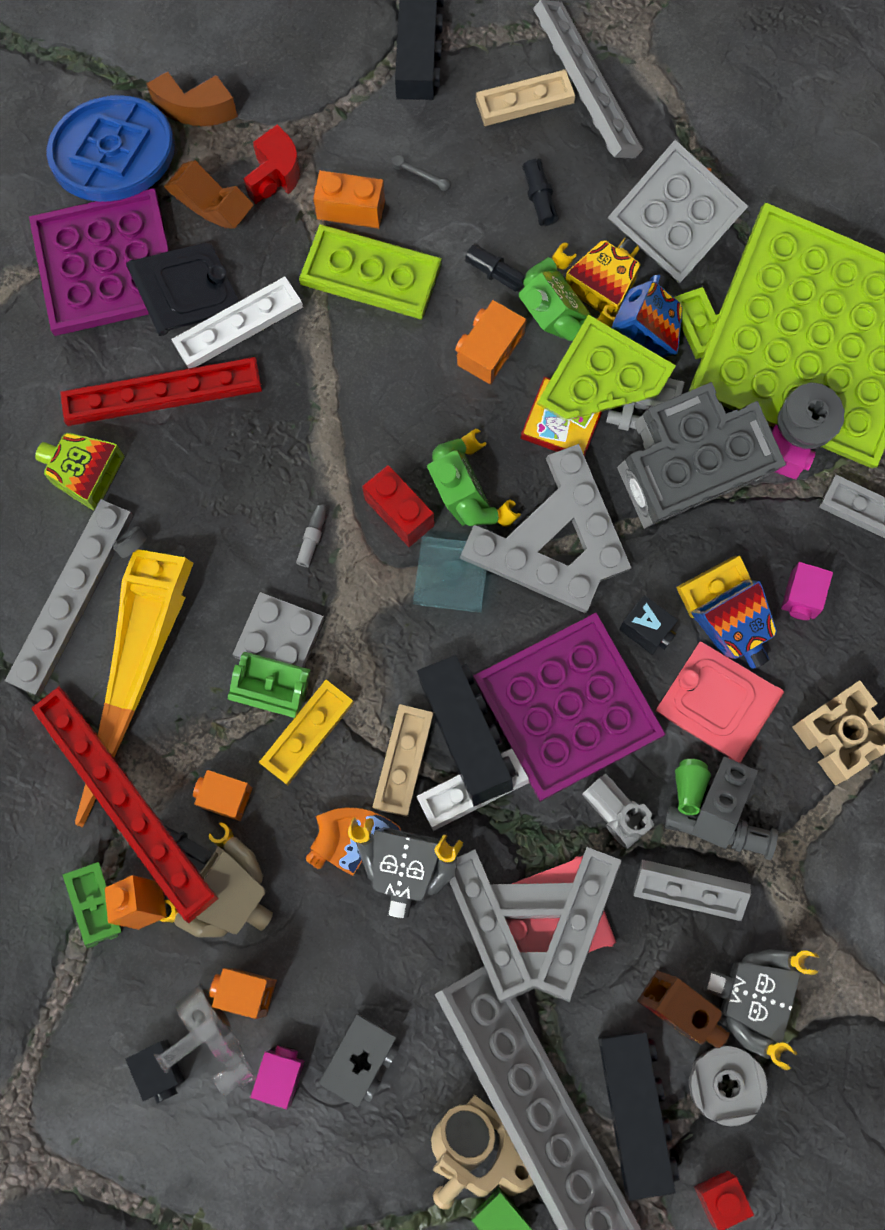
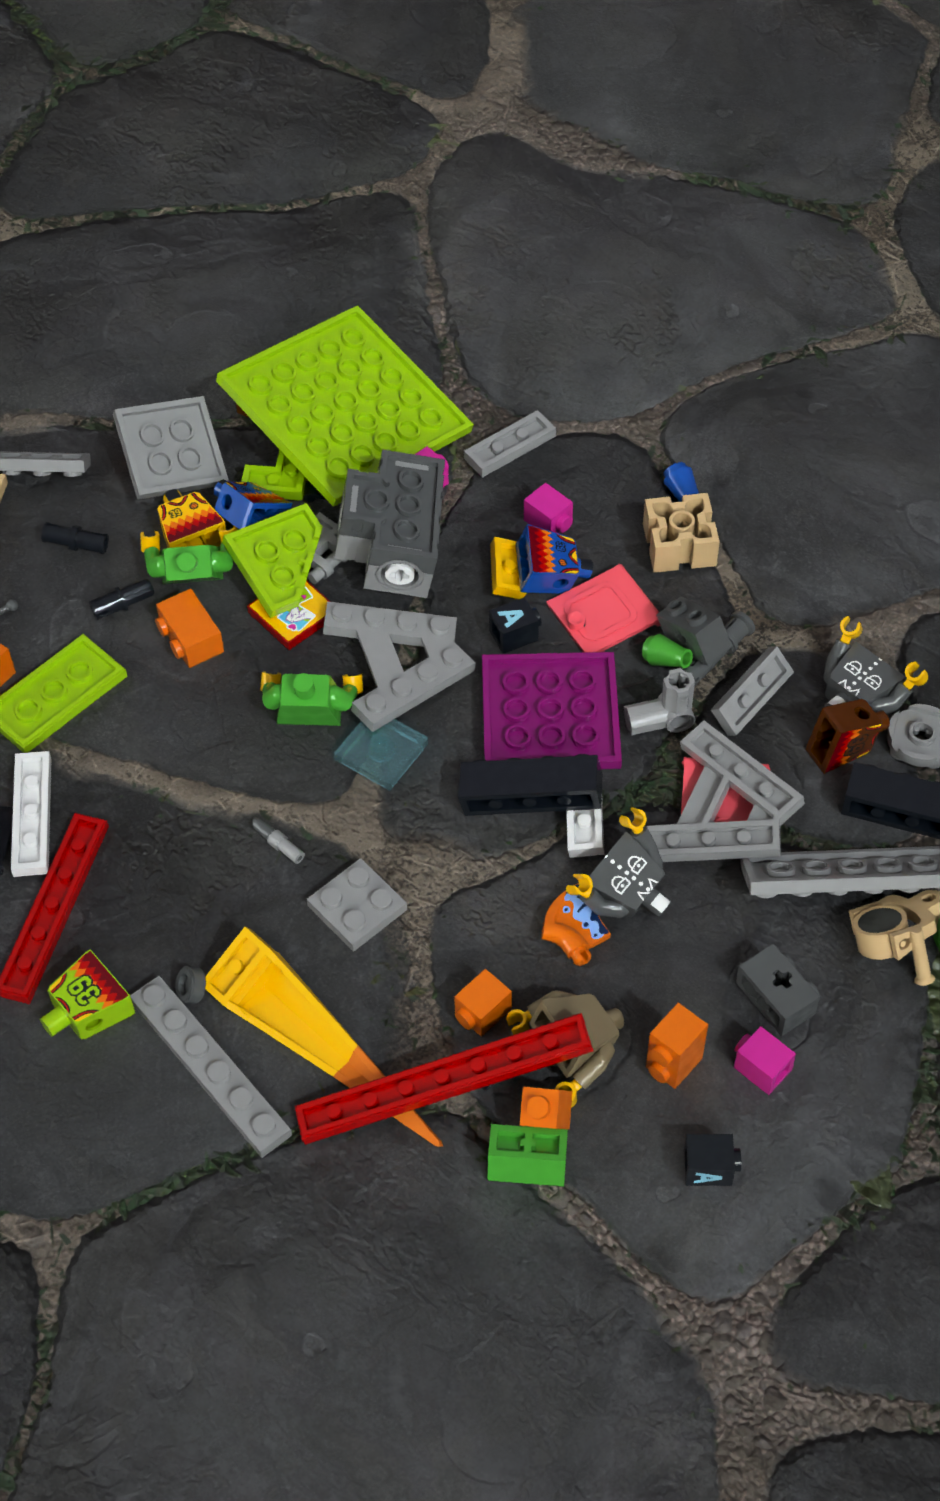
camera: 65 degrees left, 20 degrees down
clear piece [155,984,256,1097] -> none
bright green hinge [227,652,311,718] -> none
yellow plate [259,680,354,786] -> none
red brick [362,465,434,547] -> none
tan plate [372,704,434,817] -> none
dark grey piece [777,383,844,449] -> none

